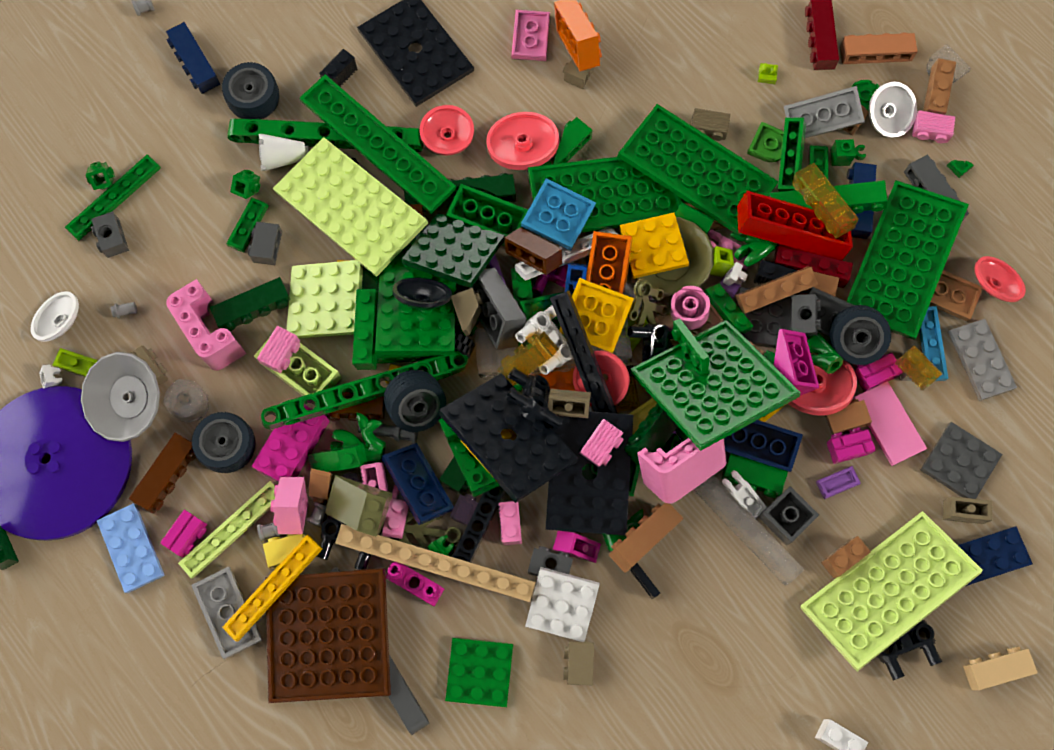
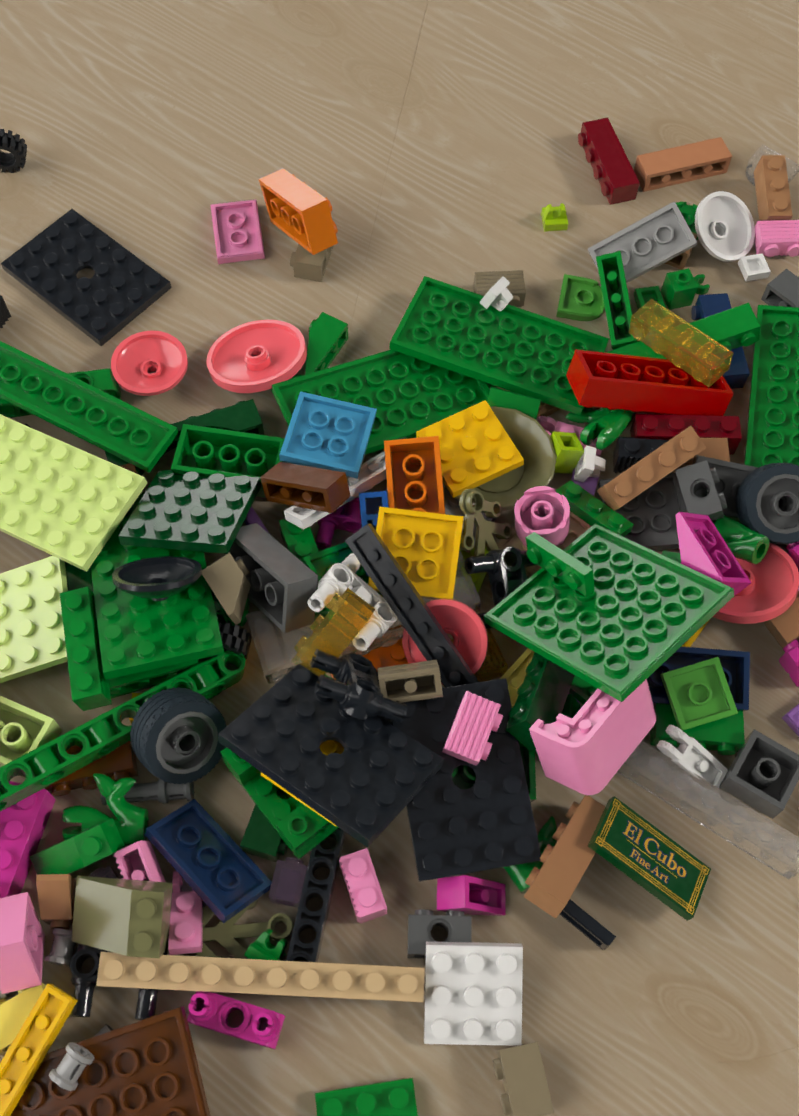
camera: 15 degrees left, 10 degrees down
none -> light grey bush [49,1042,95,1091]
none -> white tile [479,276,513,311]
none -> dark green tile [588,796,711,921]
none -> bright green plate [660,657,738,730]
none -> white plate [738,253,771,281]

